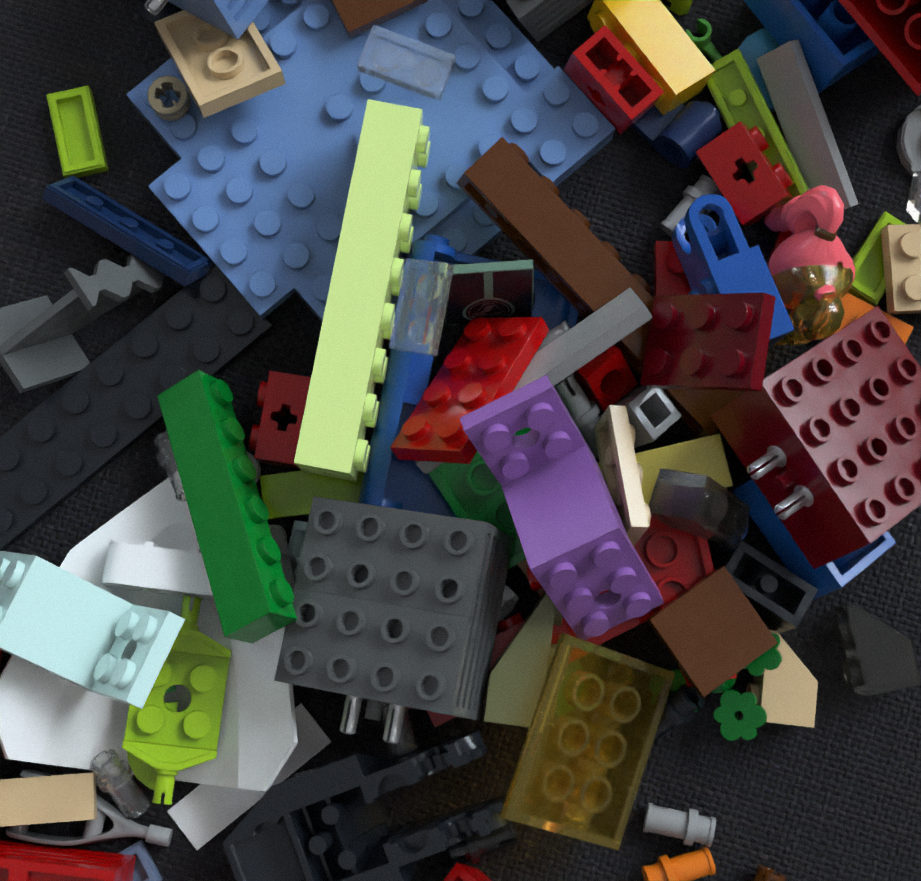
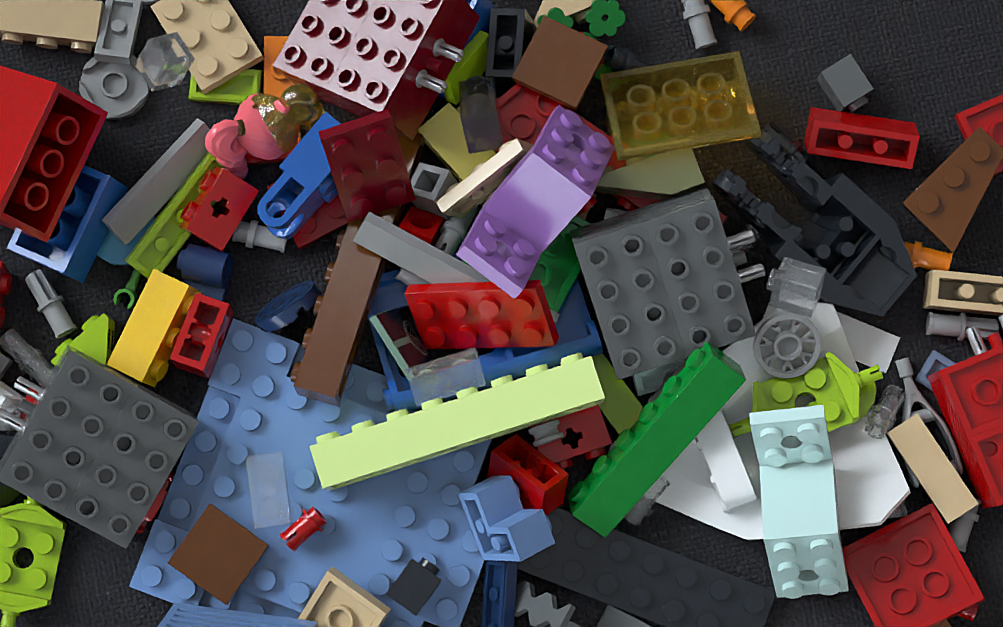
camera: 110 degrees left, 0 degrees up
none -> dark blue tile [254,280,321,332]
none -> red pin [279,506,327,552]
none -> black brick [386,557,442,616]
none -> lime tile [443,30,489,105]
none -> medium blue brick [458,476,555,561]
none -> red brick [487,434,569,515]
none -> light grey bush [528,420,564,447]
none -> light grey wheel [753,312,821,378]
none -> clear brick [766,257,826,318]

